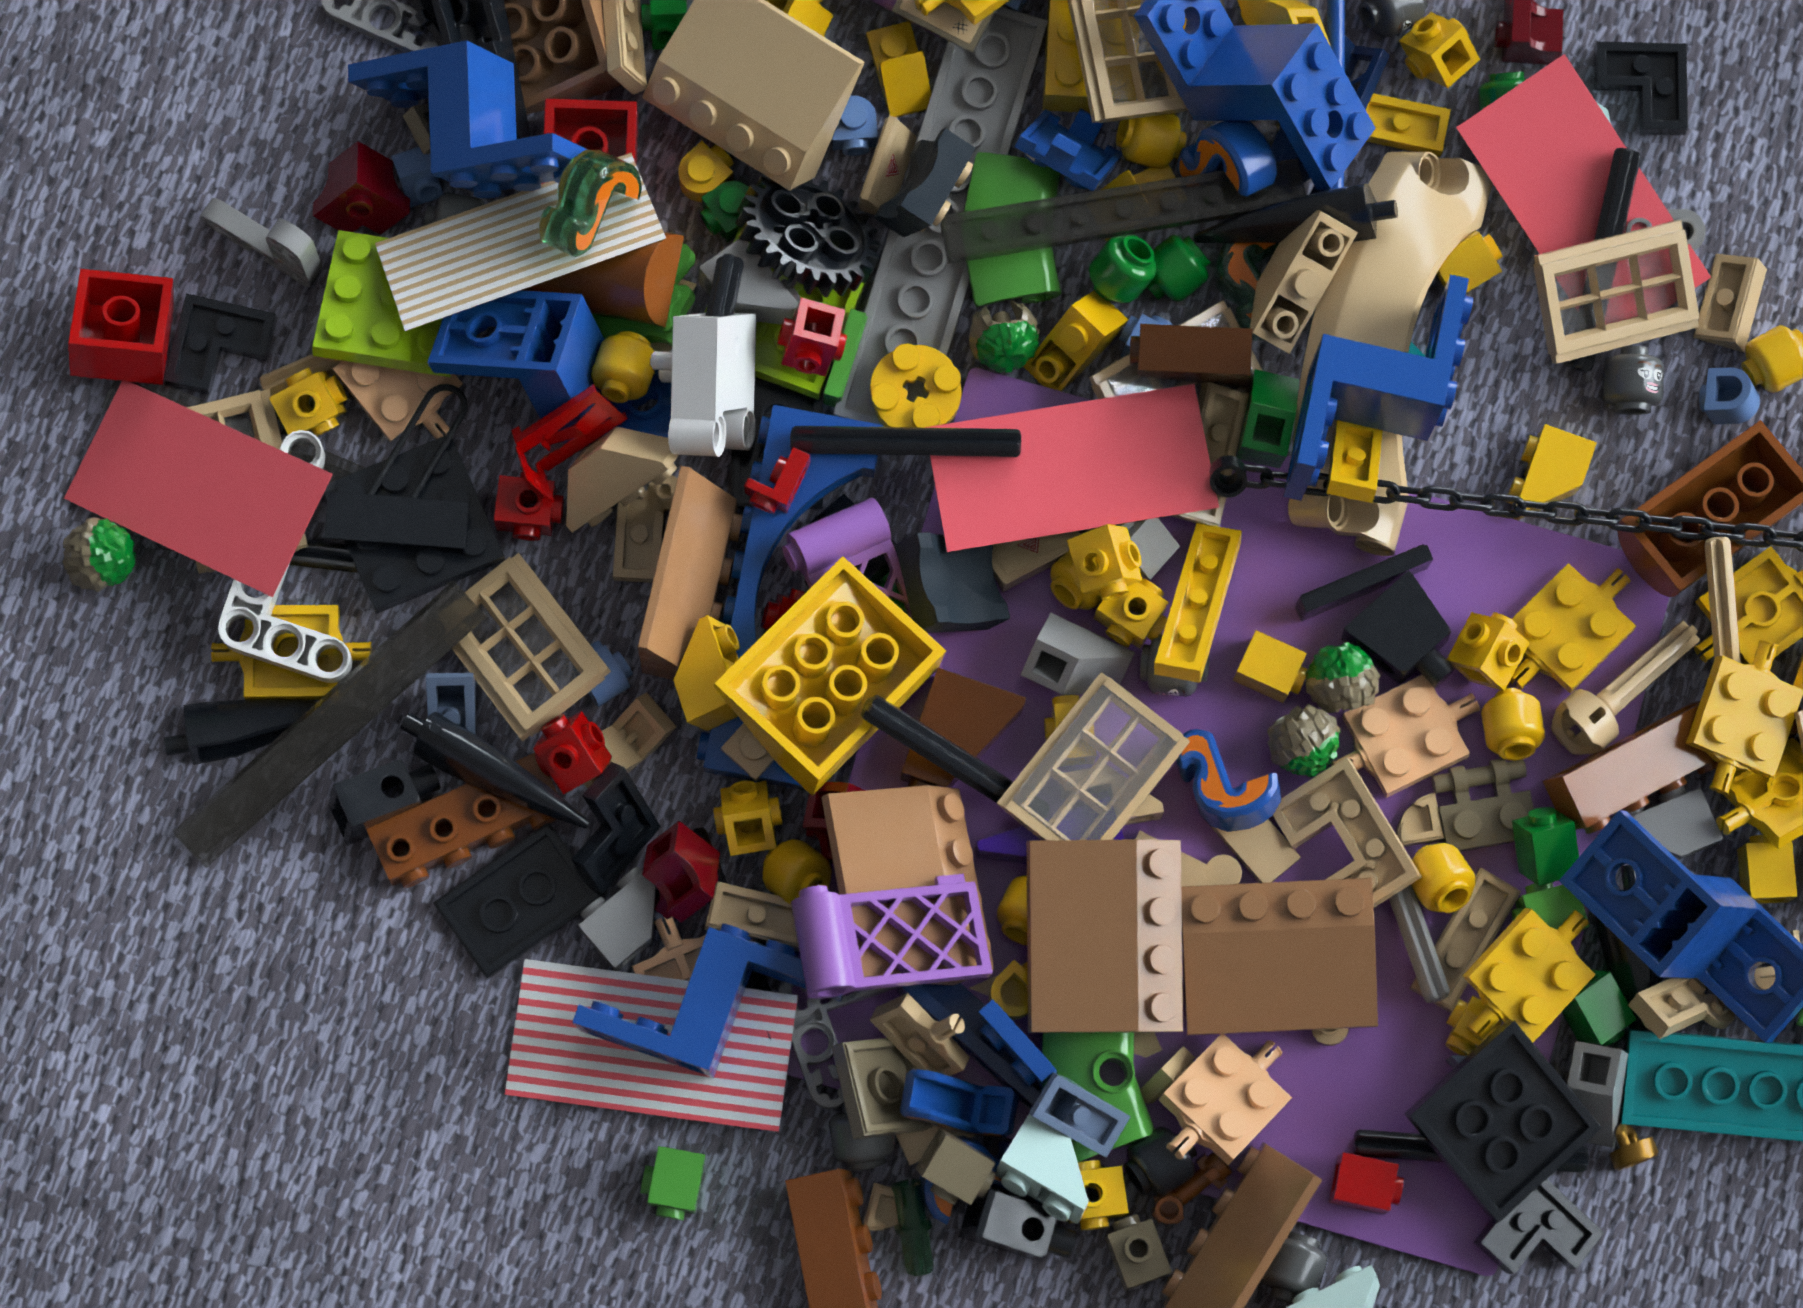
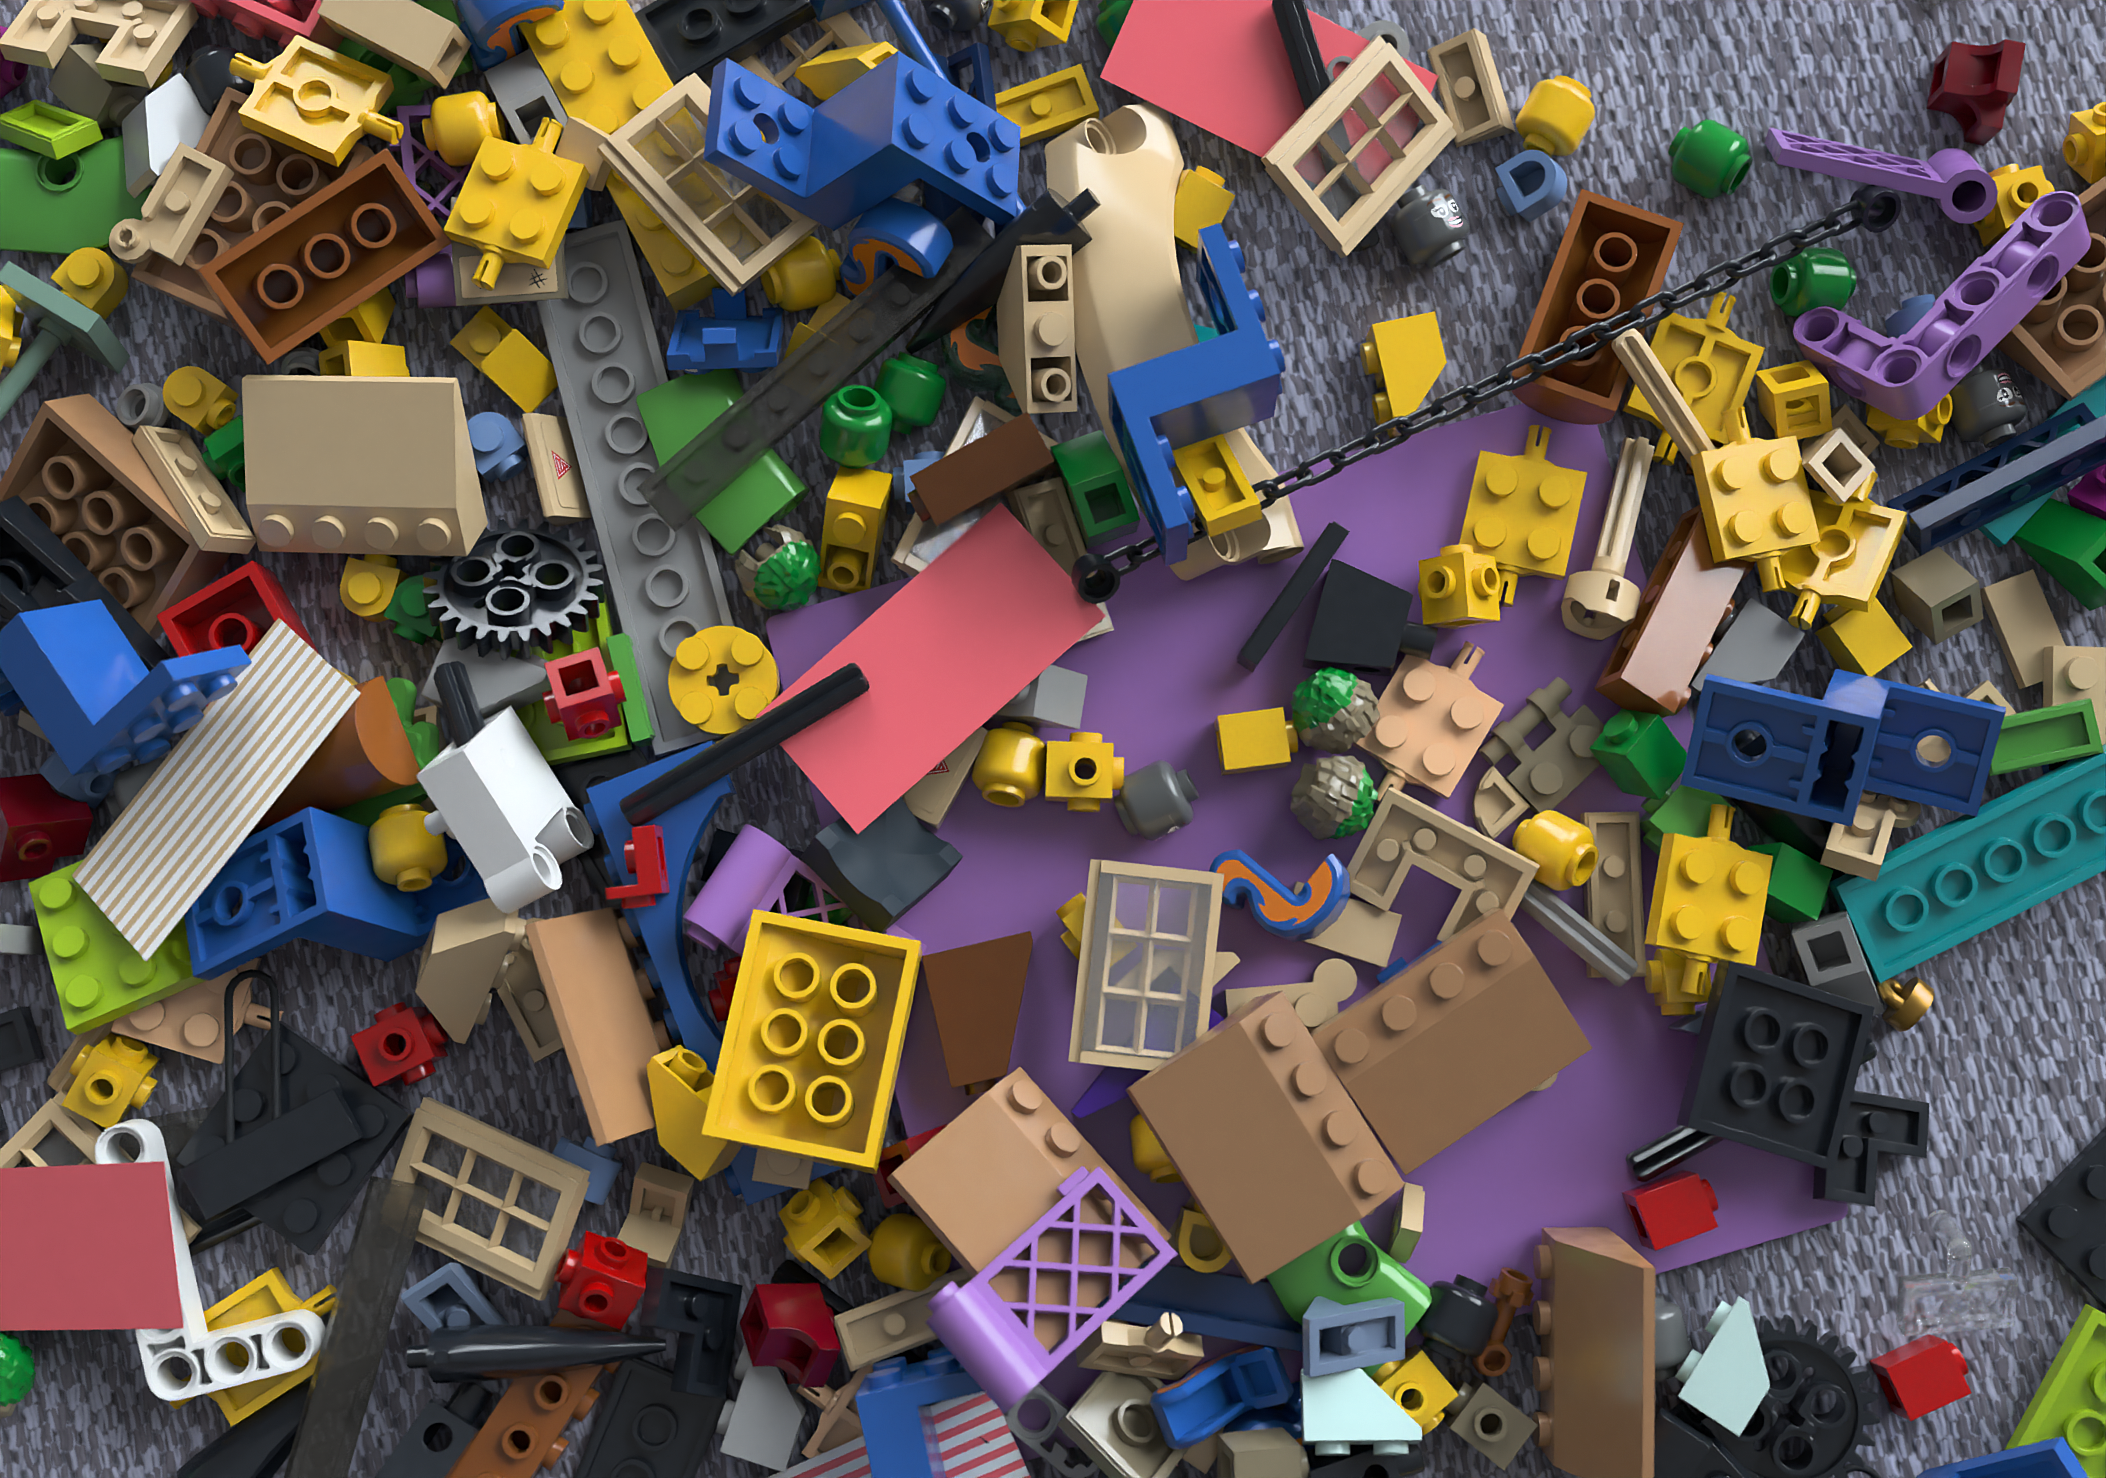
camera: 25 degrees left, 5 degrees up
red piece [511,384,627,502] -> none
clear green animal [539,150,642,257] -> none
black axle [861,695,1050,819] -> none
black brick [874,128,976,238] -> none
blue plate [979,999,1057,1091] -> none
light grey slope [1020,613,1135,695] -> none
yellow brick [1067,524,1143,600] -> none
yellow plate [1154,523,1242,683] -> none
light nougat plate [1158,1034,1292,1165] -> none
yellow head [1481,688,1545,761] -> none

